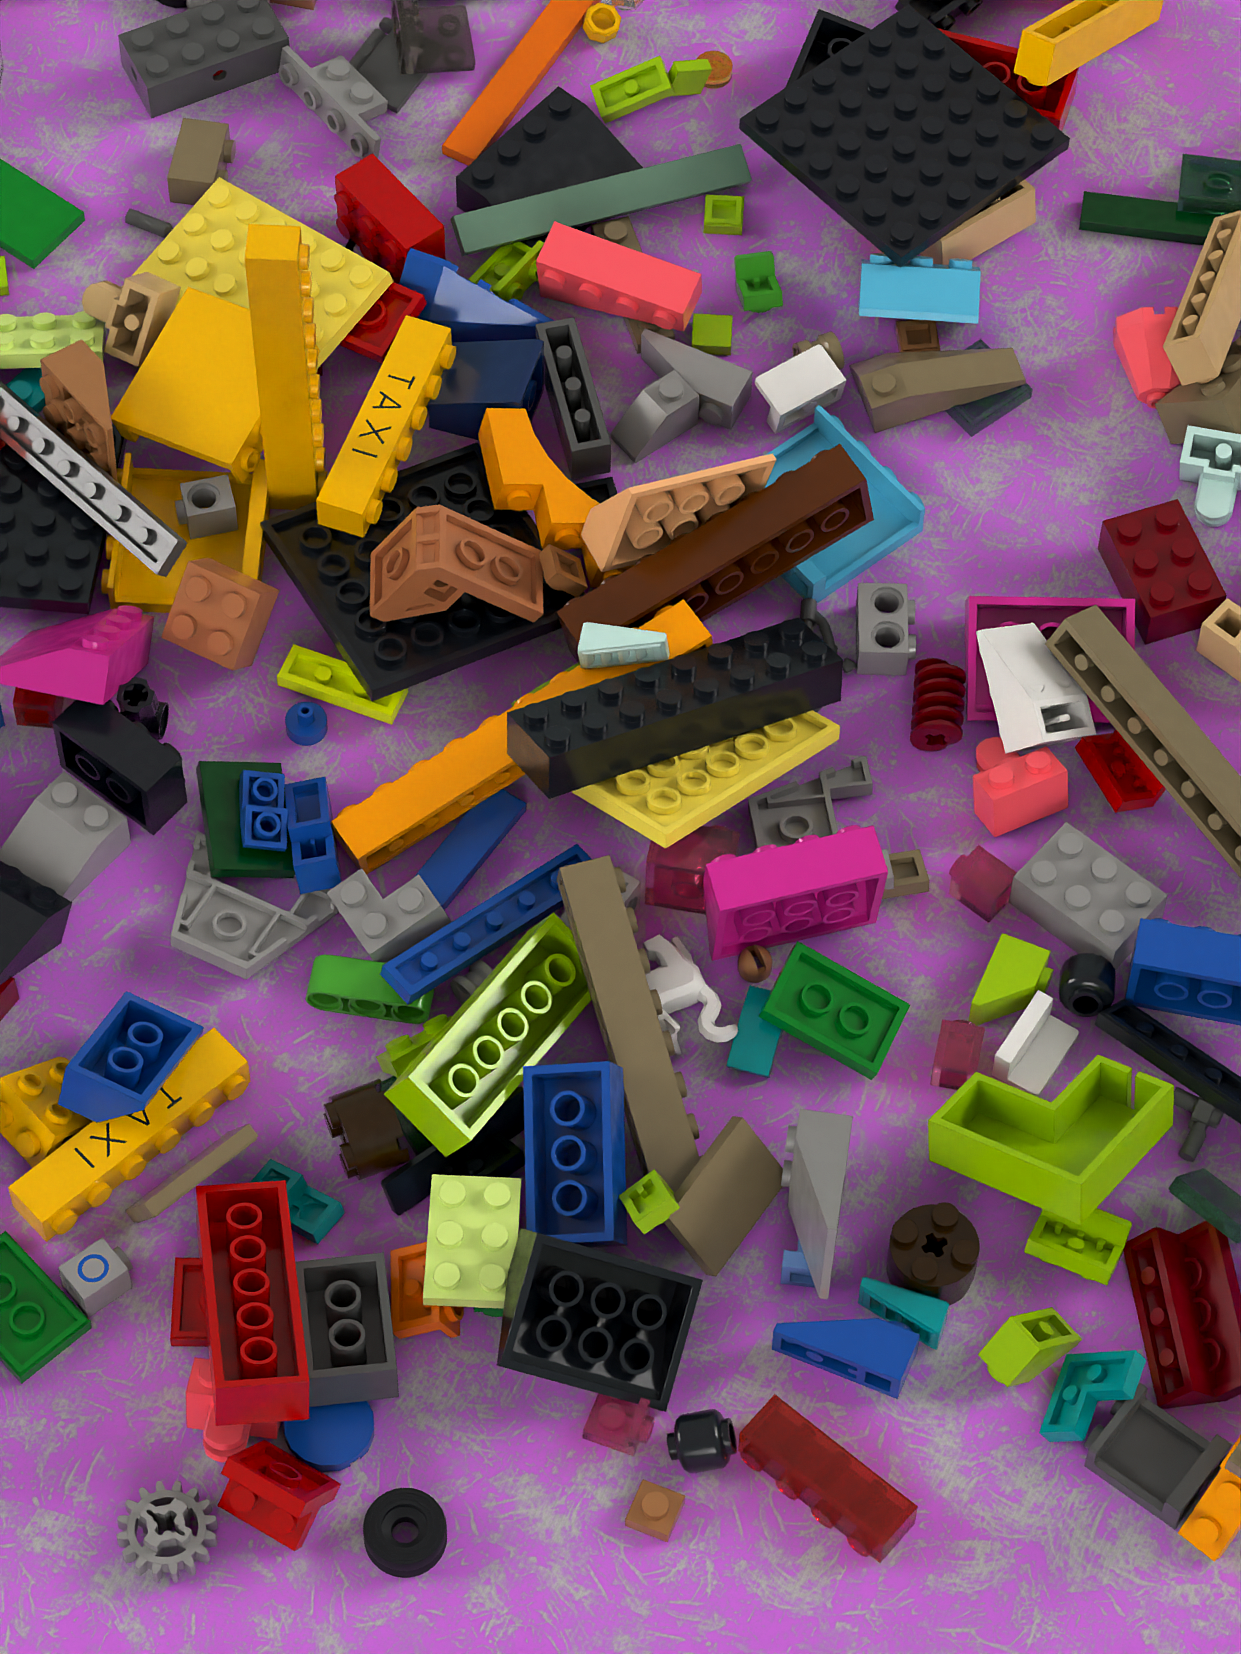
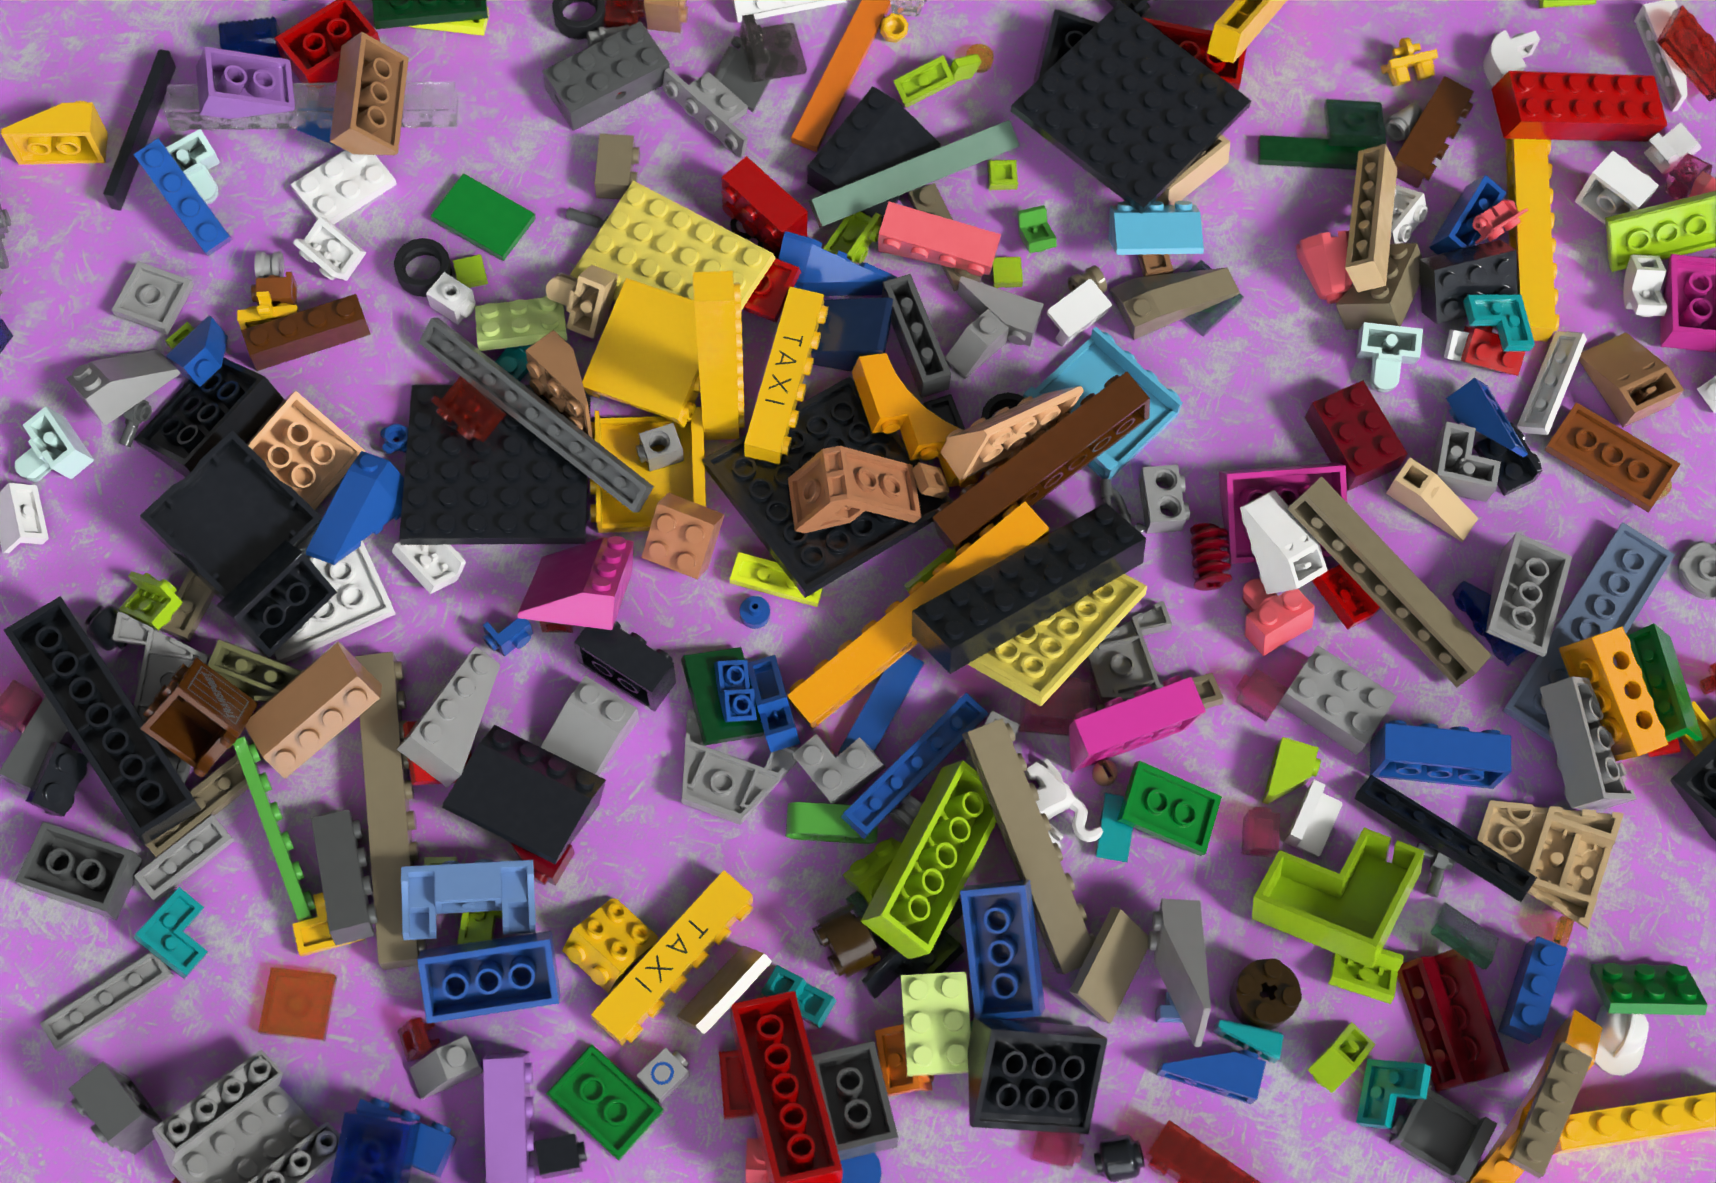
camera: 10 degrees left, 10 degrees up
blue slope [58,991,204,1123] -> none
black piece [116,677,169,740] -> none
light aqua slope [578,622,670,668] -> none
lime bracket [619,1169,680,1235] -> none
black head [1059,953,1116,1017] -> none

